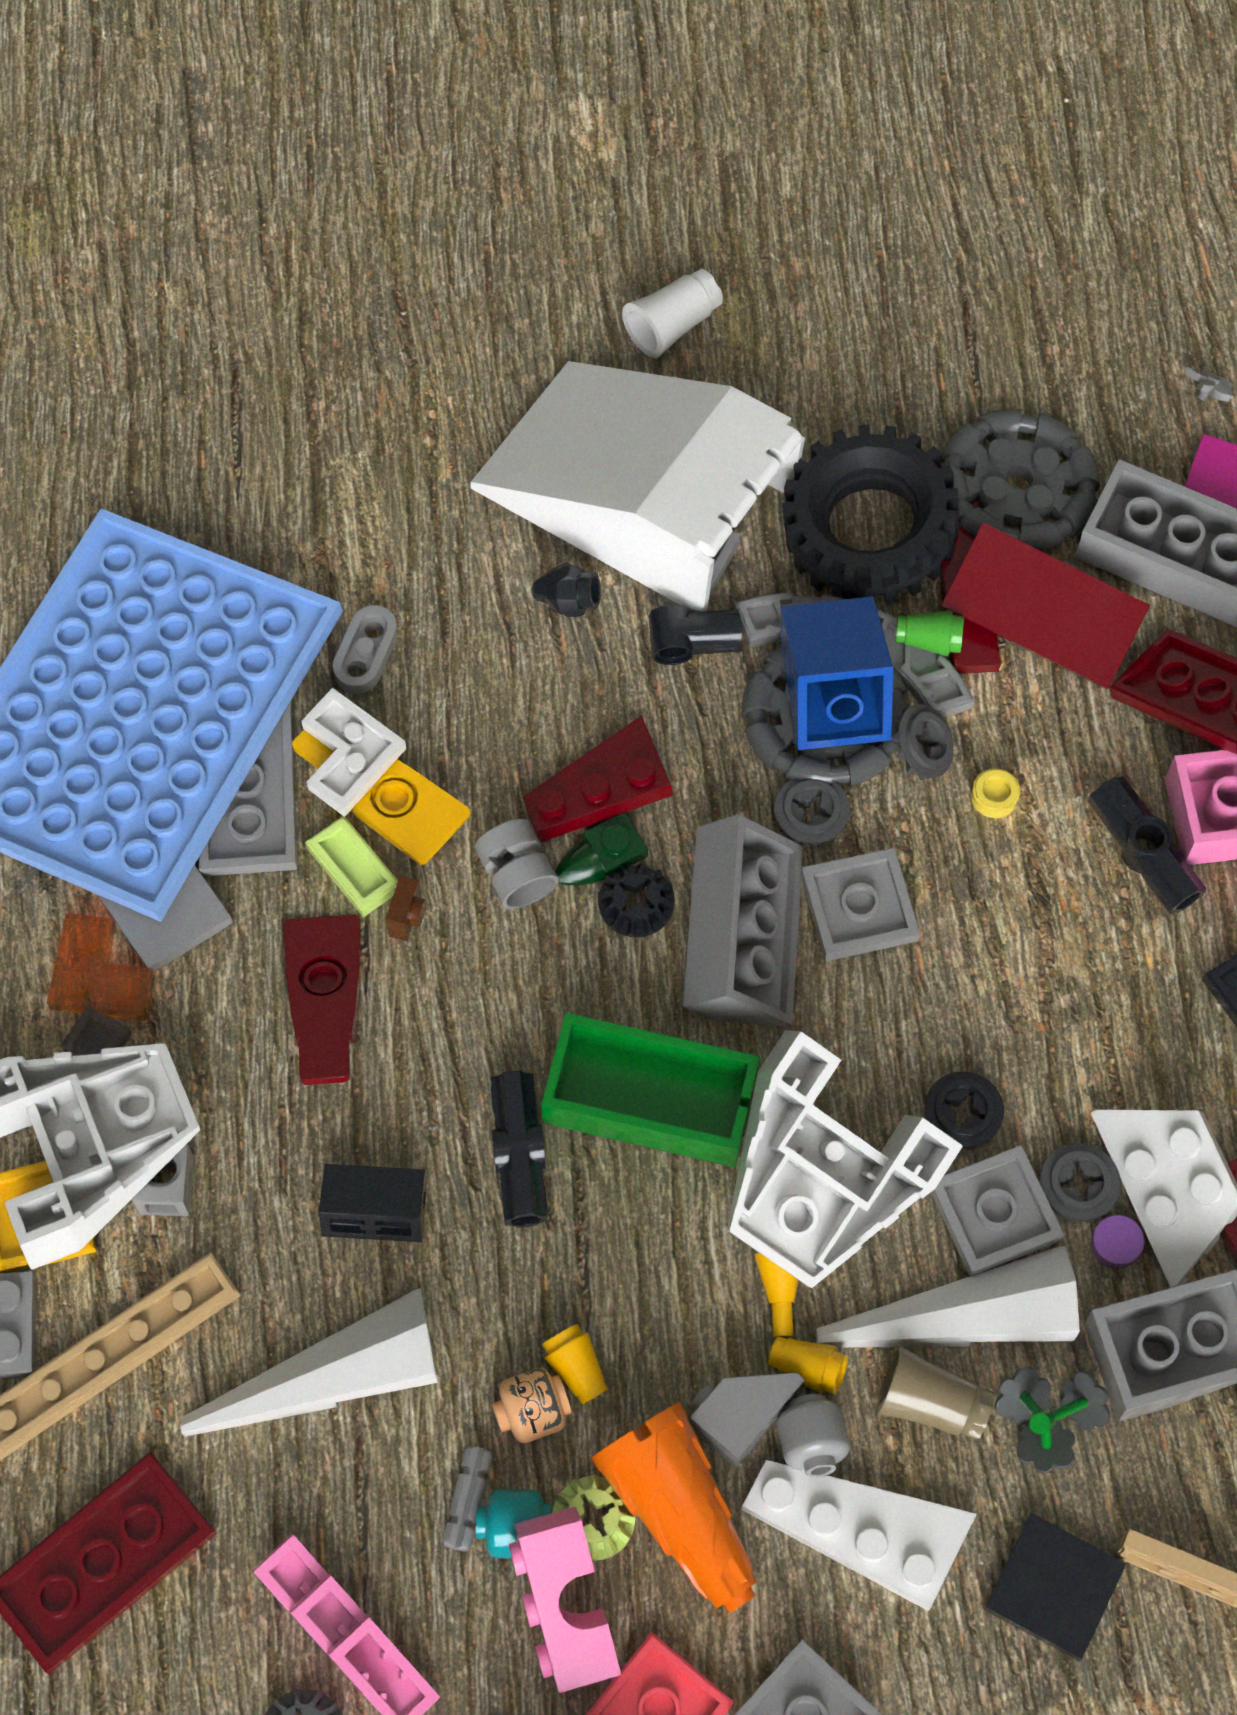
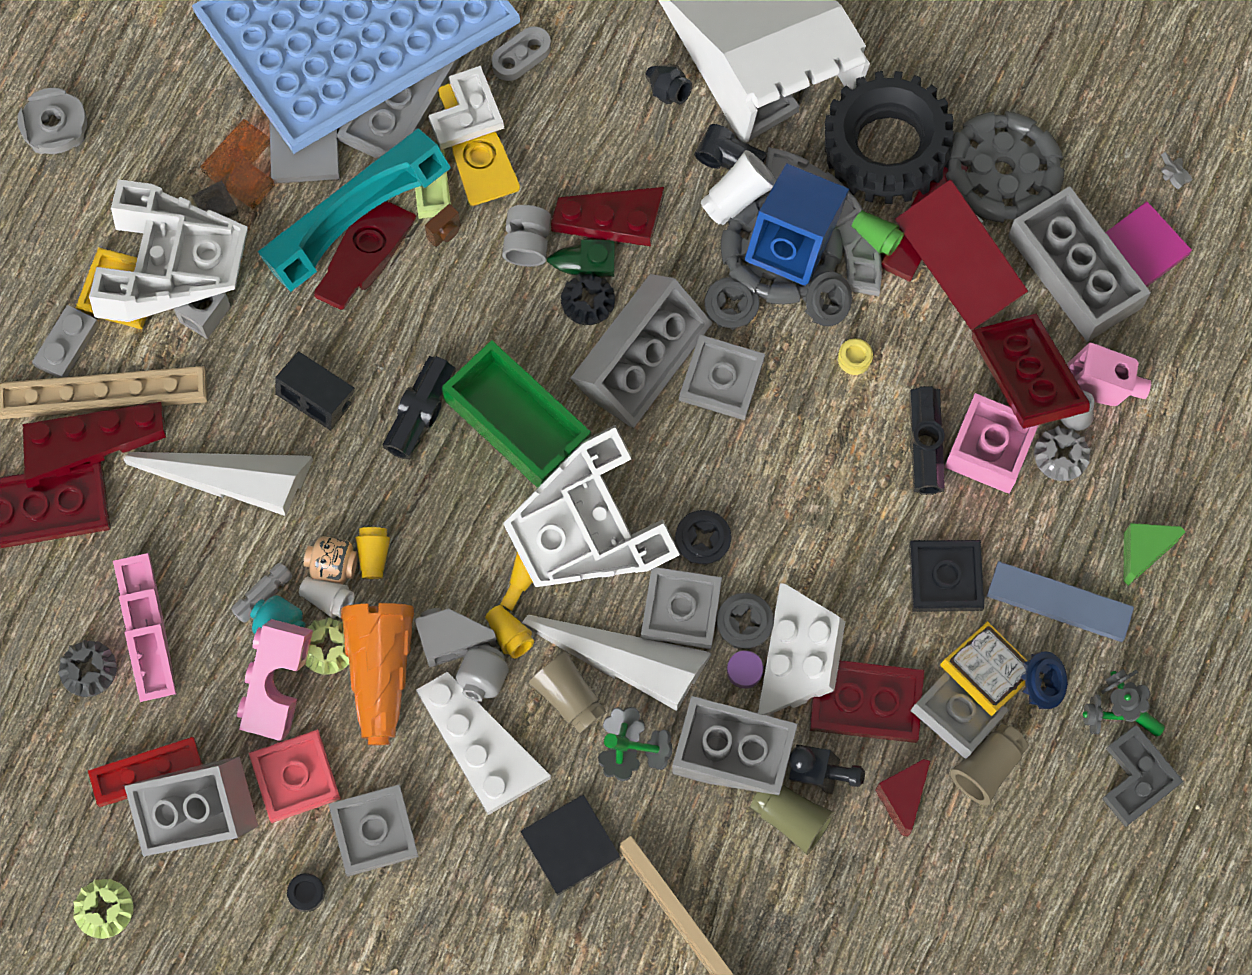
camera: 30 degrees right, 5 degrees up
none -> dark red wing [22,402,166,488]
none -> teal arch [257,128,451,292]
none -> white cone [299,576,355,618]
none -> white plant [701,150,776,225]

